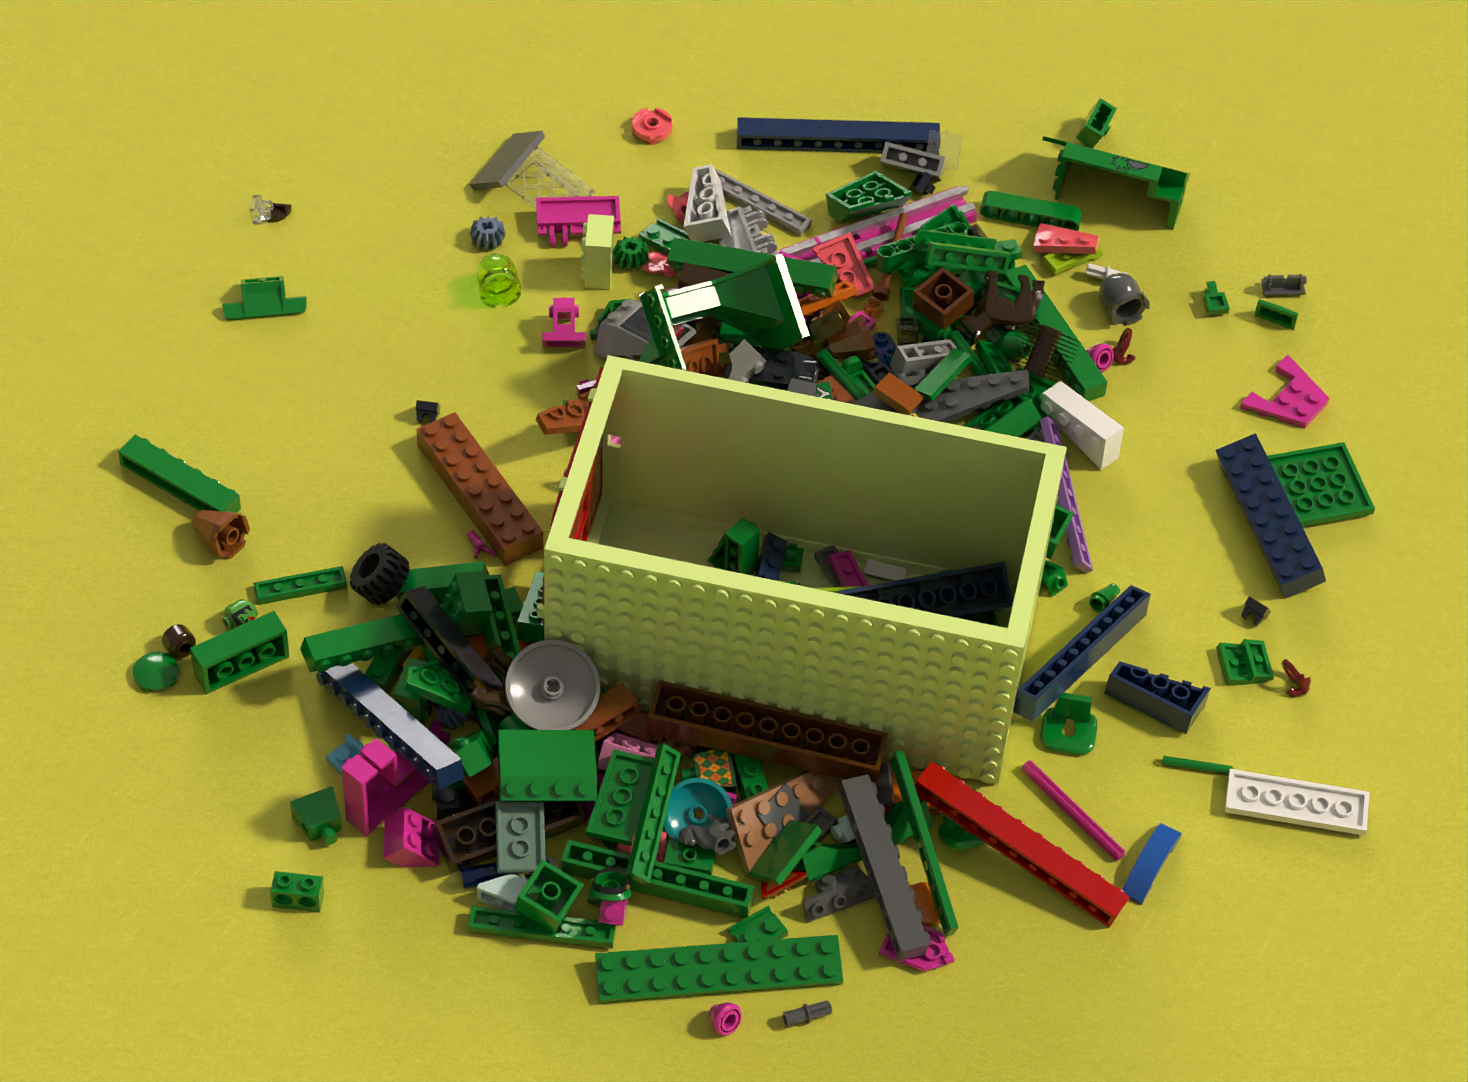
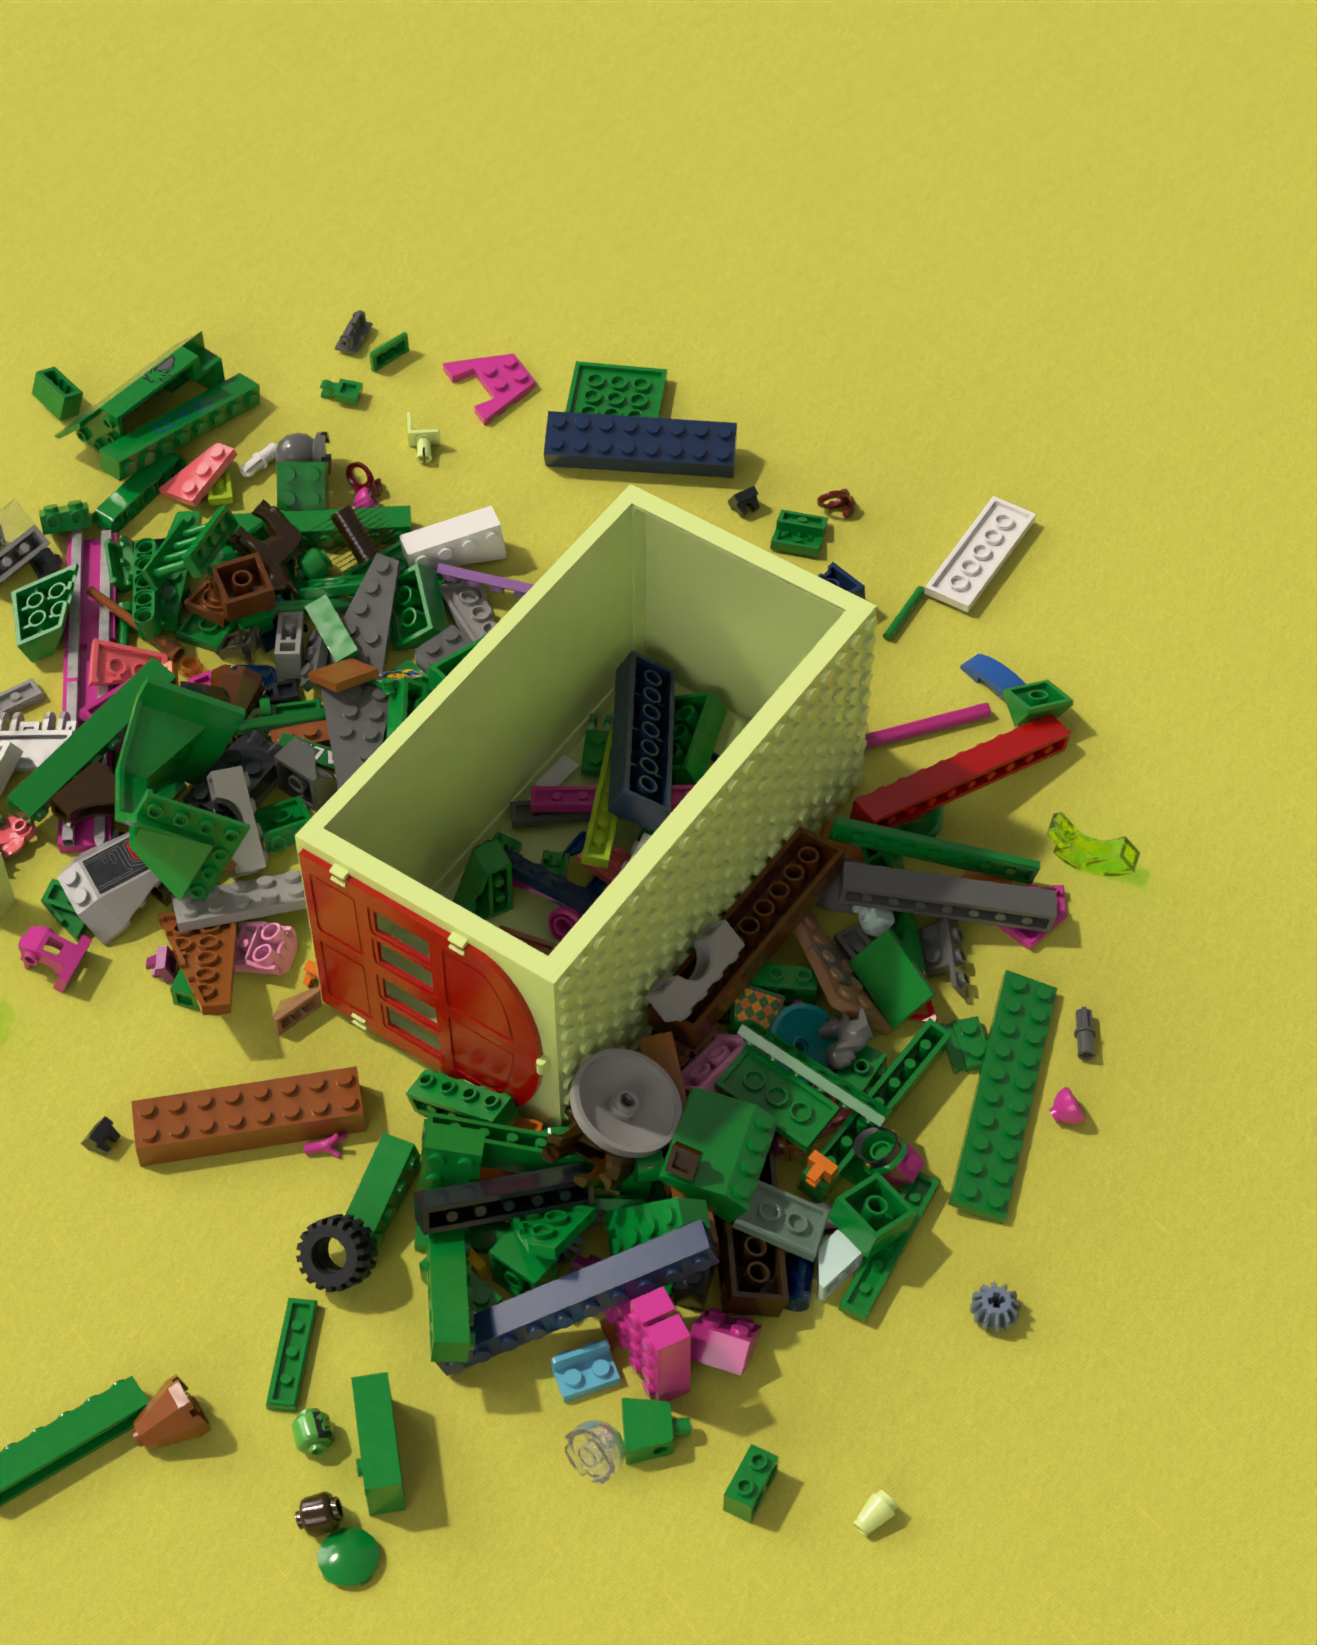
camera: 65 degrees left, 0 degrees up
none -> green plate [39,500,92,535]
none -> green brick [99,373,260,481]
none -> green brick [277,461,329,511]
none -> yellowish green bracket [407,412,441,463]
none -> clear cylinder [565,1420,626,1484]
none -> light grey arch [646,920,745,1022]
none -> dark brown tile [665,1141,703,1182]
none -> orange tile [805,1150,838,1189]
none -> yellowish green cone [853,1490,898,1537]
none -> sand blue gear [970,1281,1021,1334]
none -> green slope [1003,680,1073,727]
none -> clear neon green arch [1047,812,1140,876]

